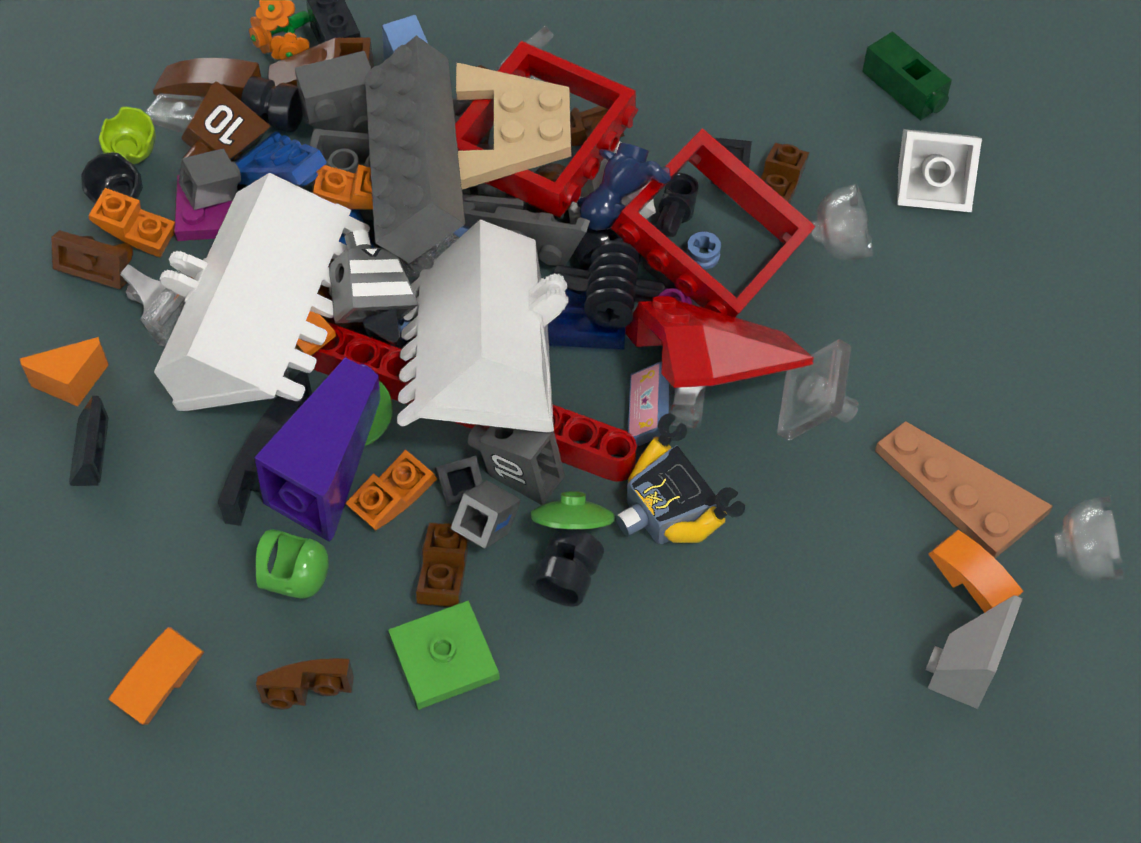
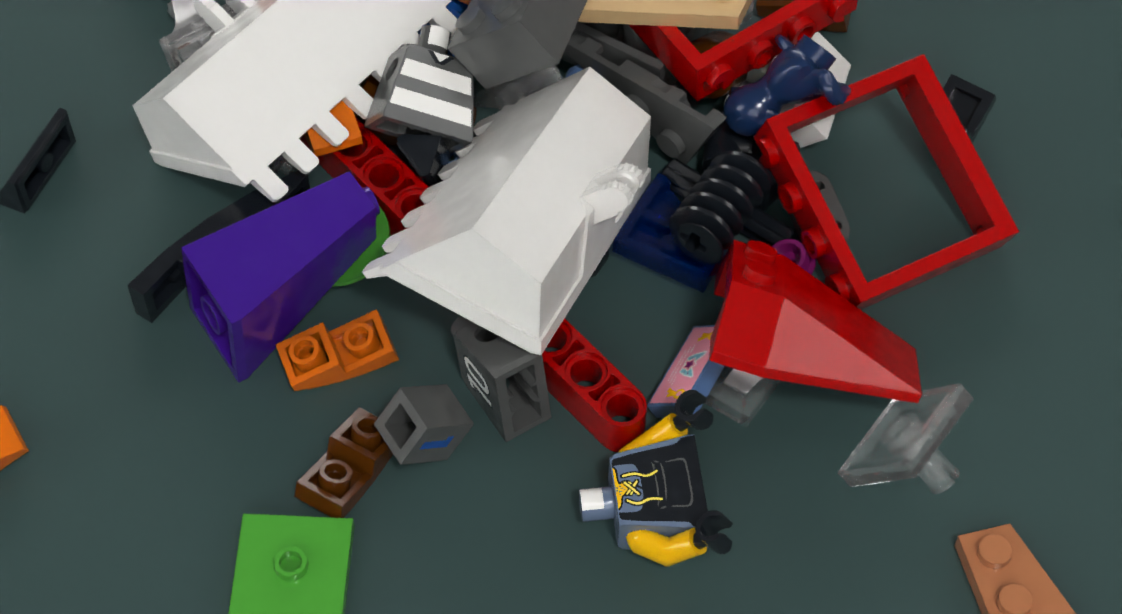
camera: 25 degrees right, 0 degrees up
orange slope [20,337,109,407] -> none
bright green helmet [256,529,329,599] -> none
reddish brown slope [256,658,354,709] -> none
black slope [434,456,483,506] -> none
bright green dish [531,491,614,529] -> none
black wheel [532,528,604,607] -> none
black axle [655,173,699,238] -> none
medium blue bush [687,232,721,269] -> none
reddish brown slope [760,143,810,204] -> none
clear cylinder [811,184,874,261] -> none

